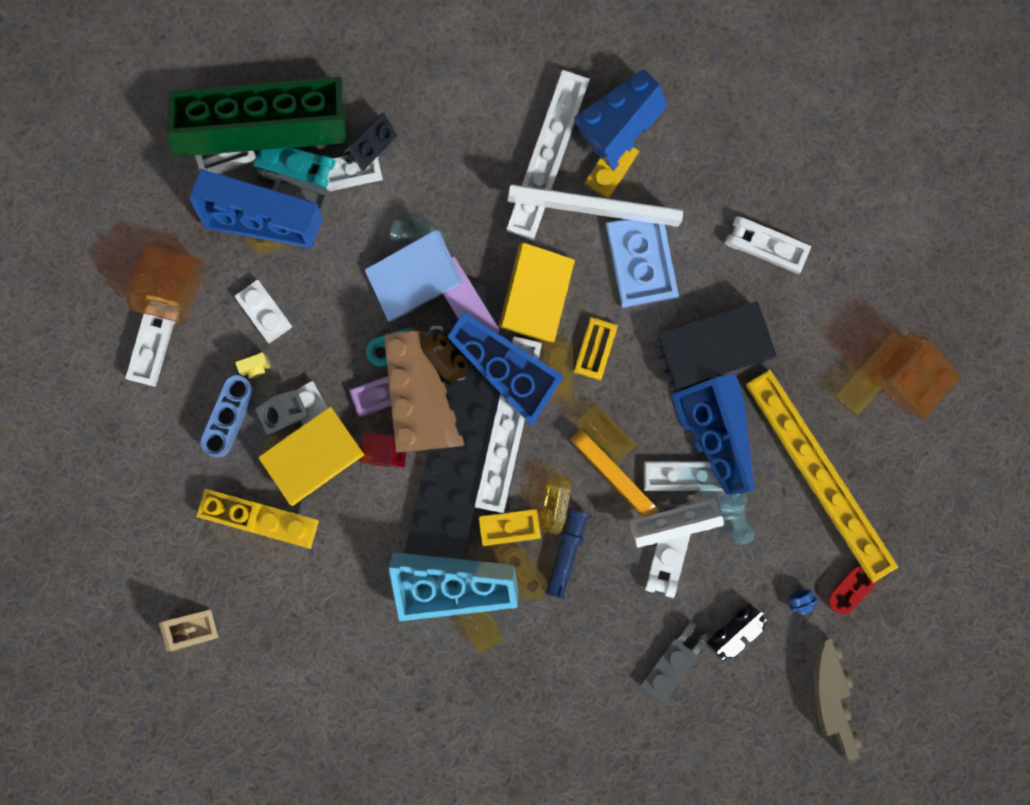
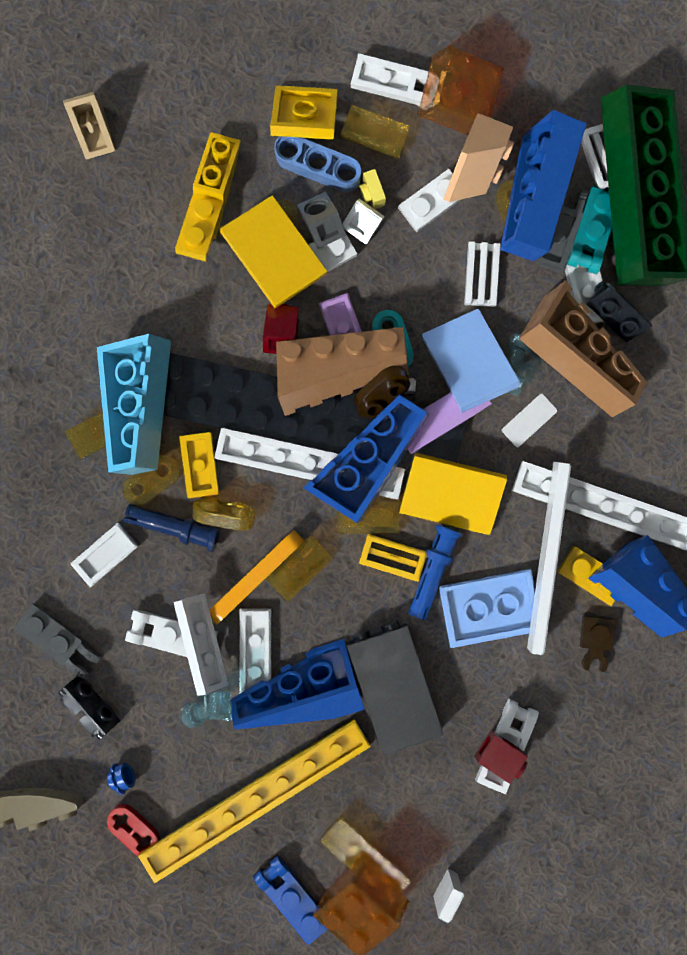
camera: 85 degrees right, 5 degrees up
none -> white tile [70,523,139,587]
none -> blue plate [253,856,333,945]
none -> yellow tile [270,85,337,140]
none -> clear yellow plate [341,105,410,159]
none -> white tile [342,199,385,244]
none -> blue pin [408,524,463,620]
none -> white tile [433,869,464,923]
none -> light nougat slope [443,113,514,202]
none -> white tile [464,241,500,307]
none -> dark red brick [474,729,528,784]
none -> white sticker [502,394,557,447]
none -> medium nougat wedge [519,280,647,417]
none -> dark brown plate [580,616,616,672]

